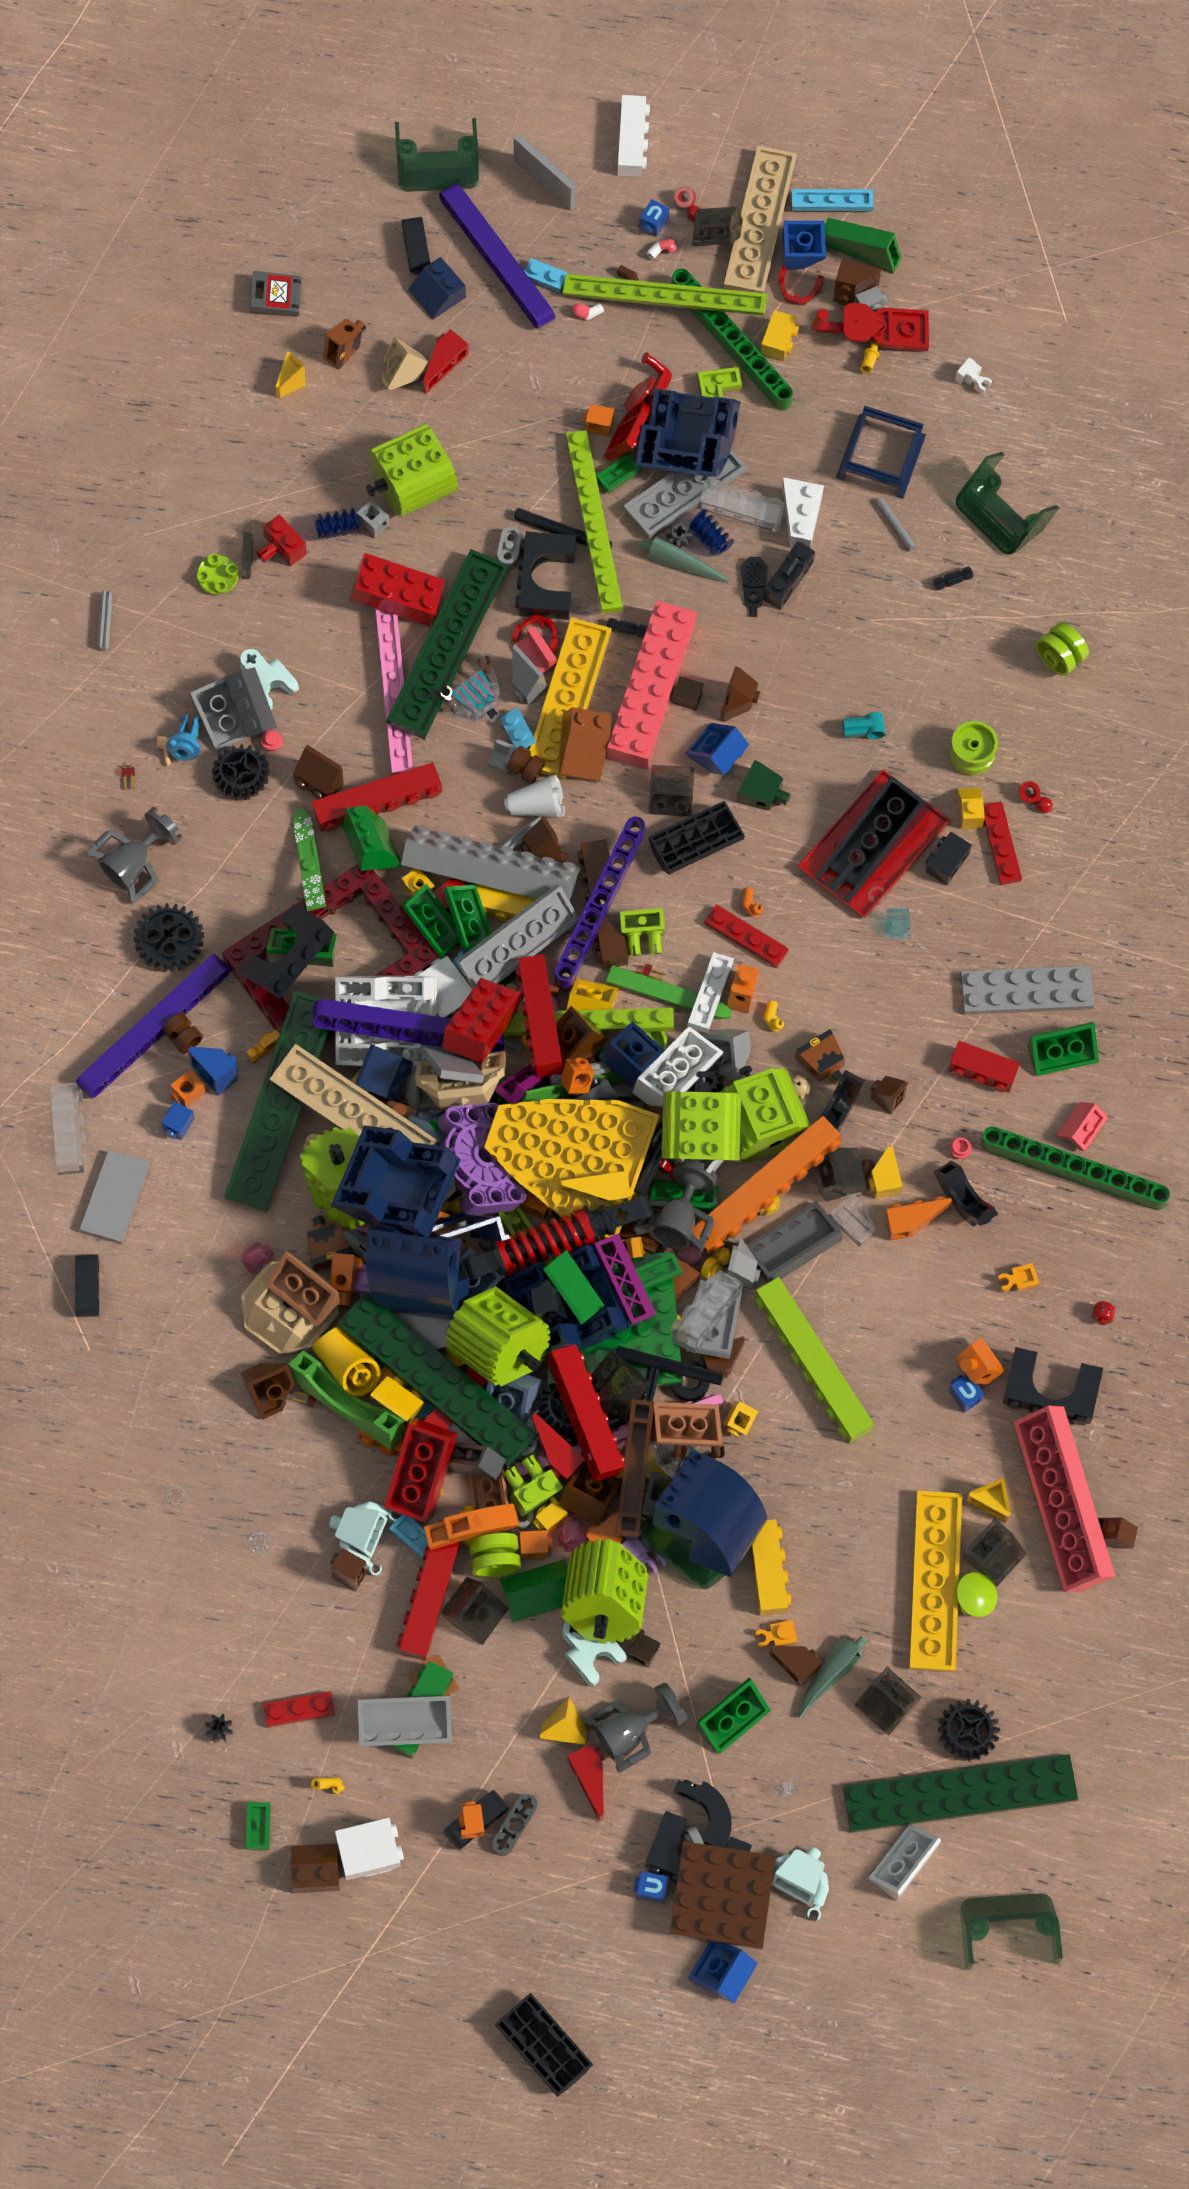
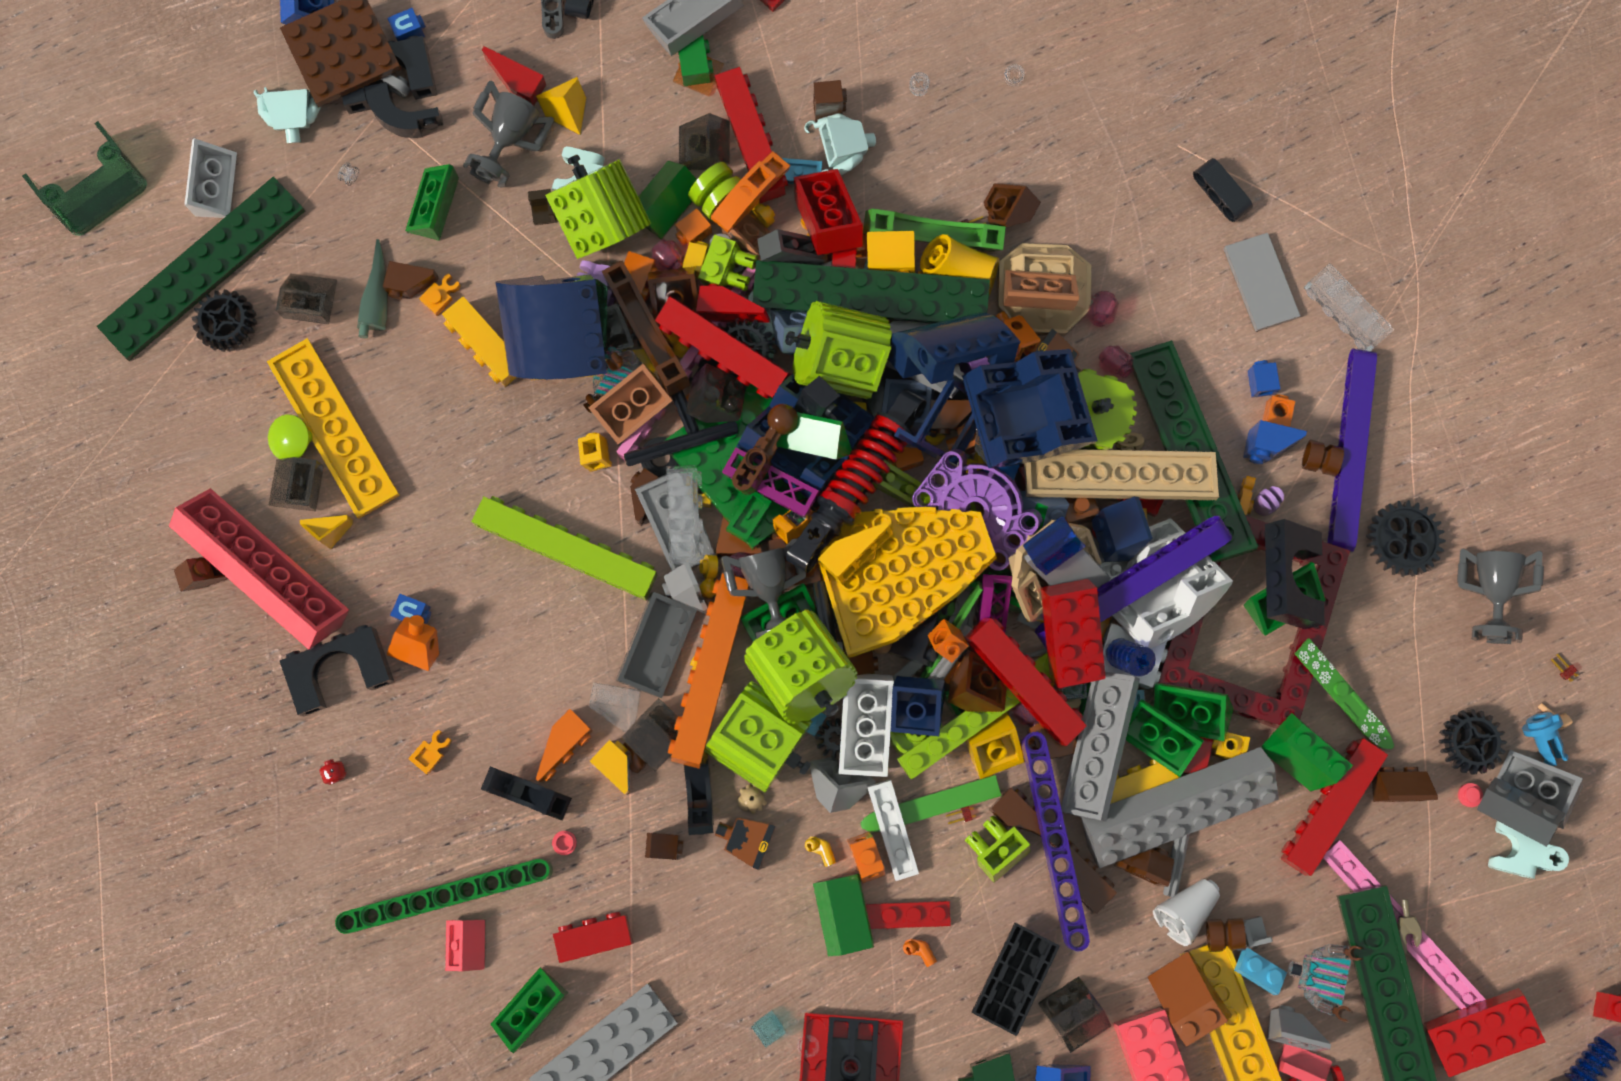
camera: 145 degrees right, 10 degrees up
none -> reddish brown beam [732,404,798,495]
none -> green slope [813,874,874,957]
none -> clear blue panel [1023,516,1086,575]
none -> clear pink head [1098,345,1133,379]
none -> clear blue piece [1106,638,1156,676]
none -> lavender arm [1253,486,1284,516]
none -> dark tan hand [1397,899,1422,955]

